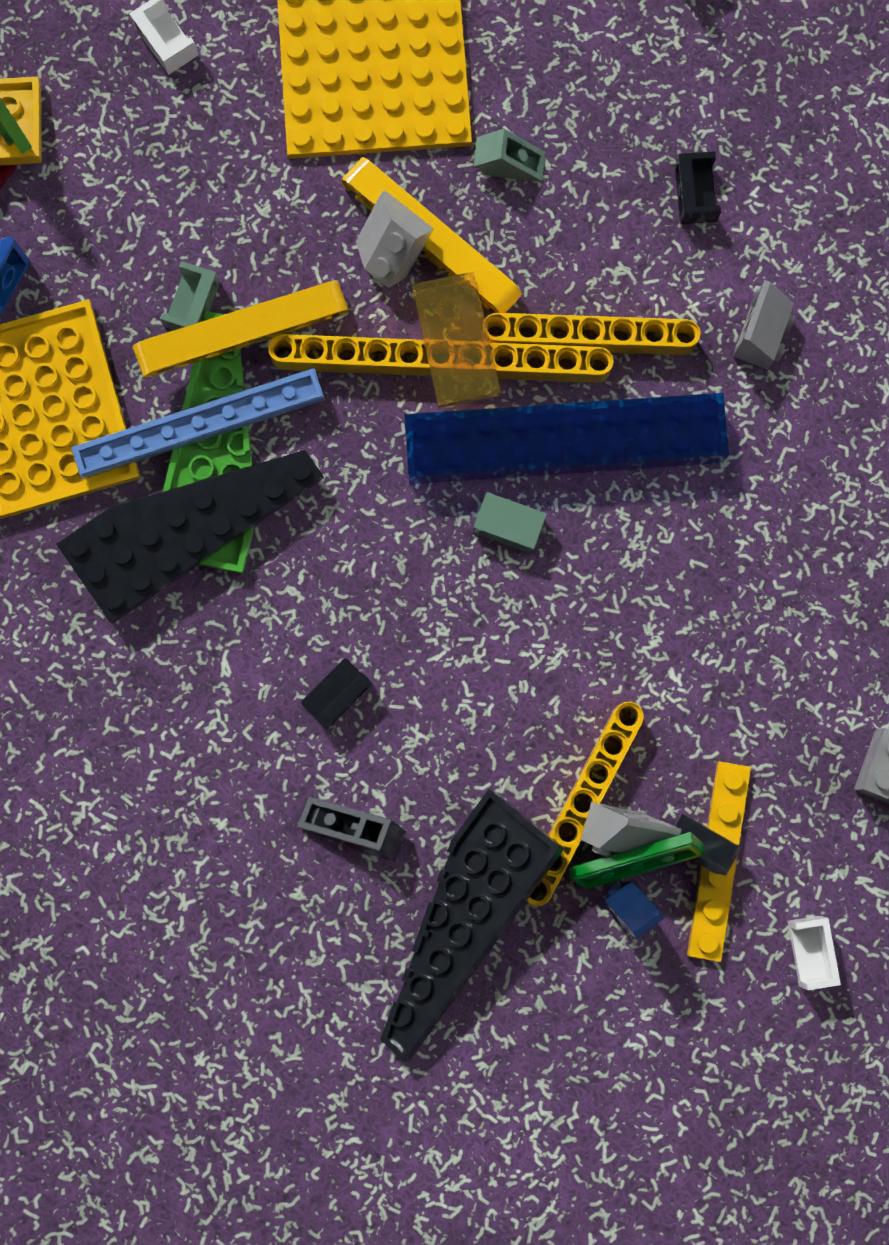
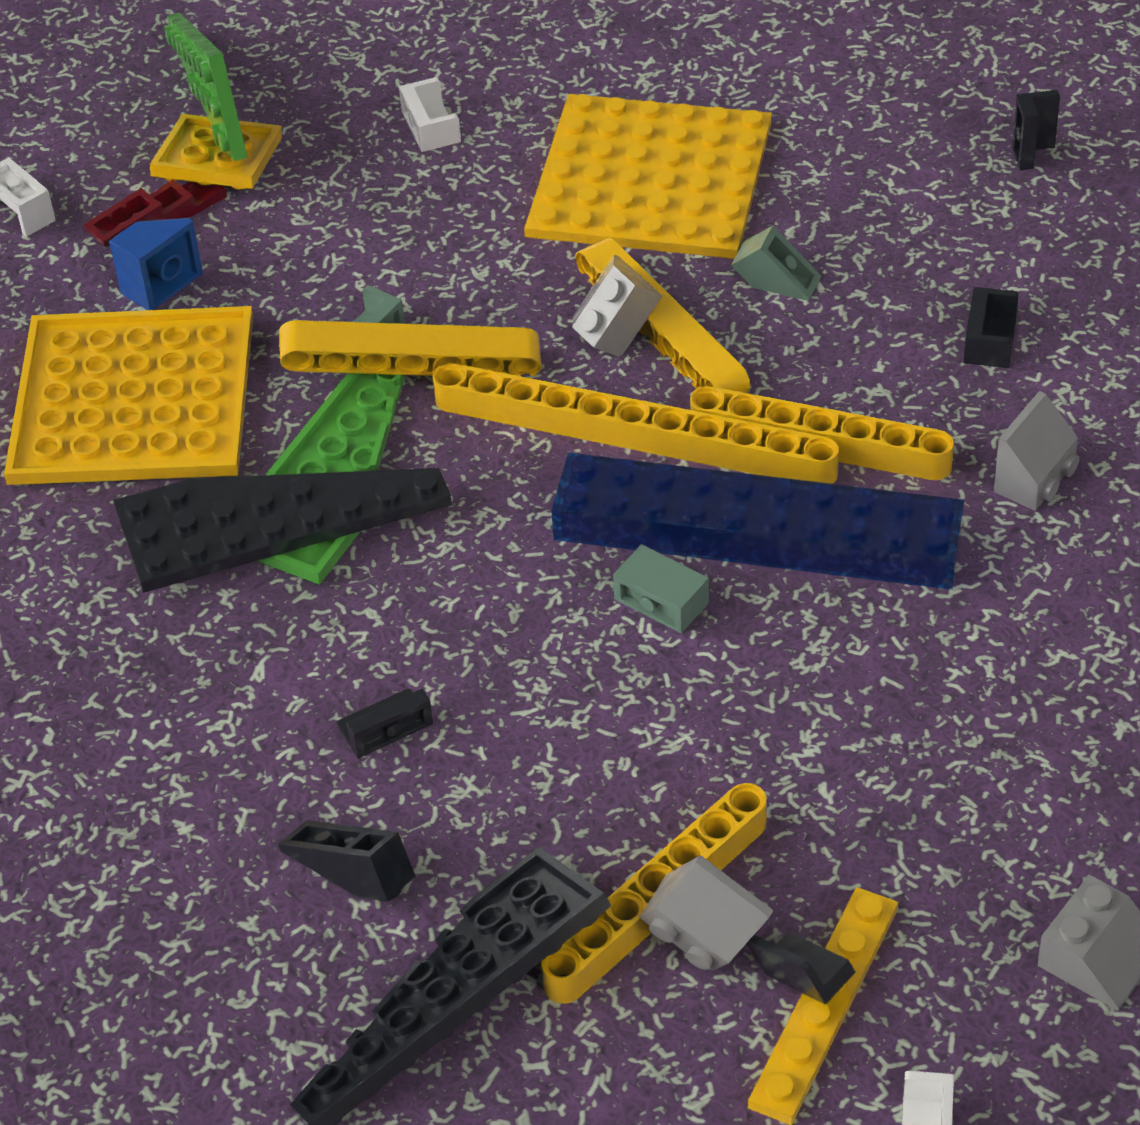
camera: 20 degrees right, 35 degrees down
medium blue tile [71,368,325,479] -> none
clear yellow tile [412,271,501,408] -> none
green tile [569,832,705,889] -> none
dark blue slope [602,880,665,938] -> none

